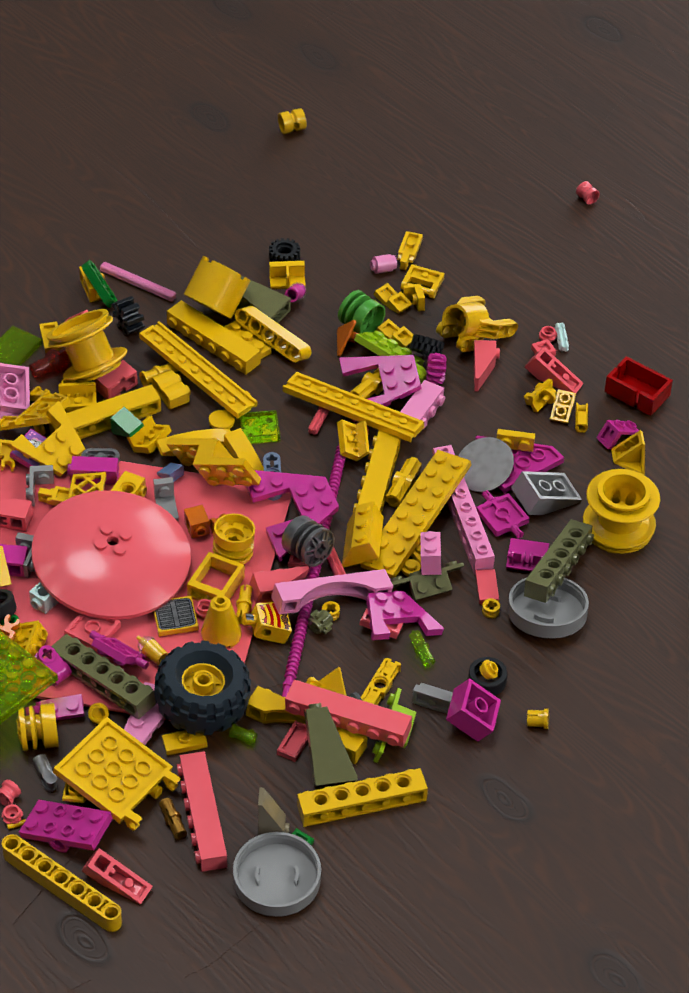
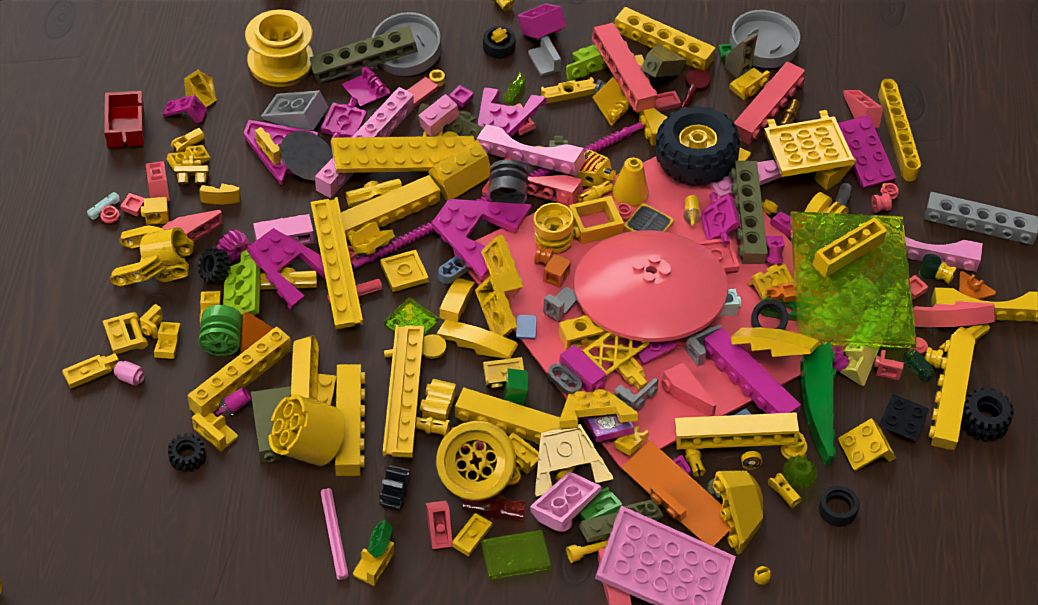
camera: 135 degrees left, 5 degrees up
none -> yellow brick [141,197,169,225]
none -> yellow brick [188,326,291,417]
none -> yellow slope [199,183,241,204]
none -> yellow plate [380,250,429,292]
none -> dark pink plate [449,85,474,108]
none -> dark red piece [679,69,710,109]
none -> yellow bracket [729,68,770,100]

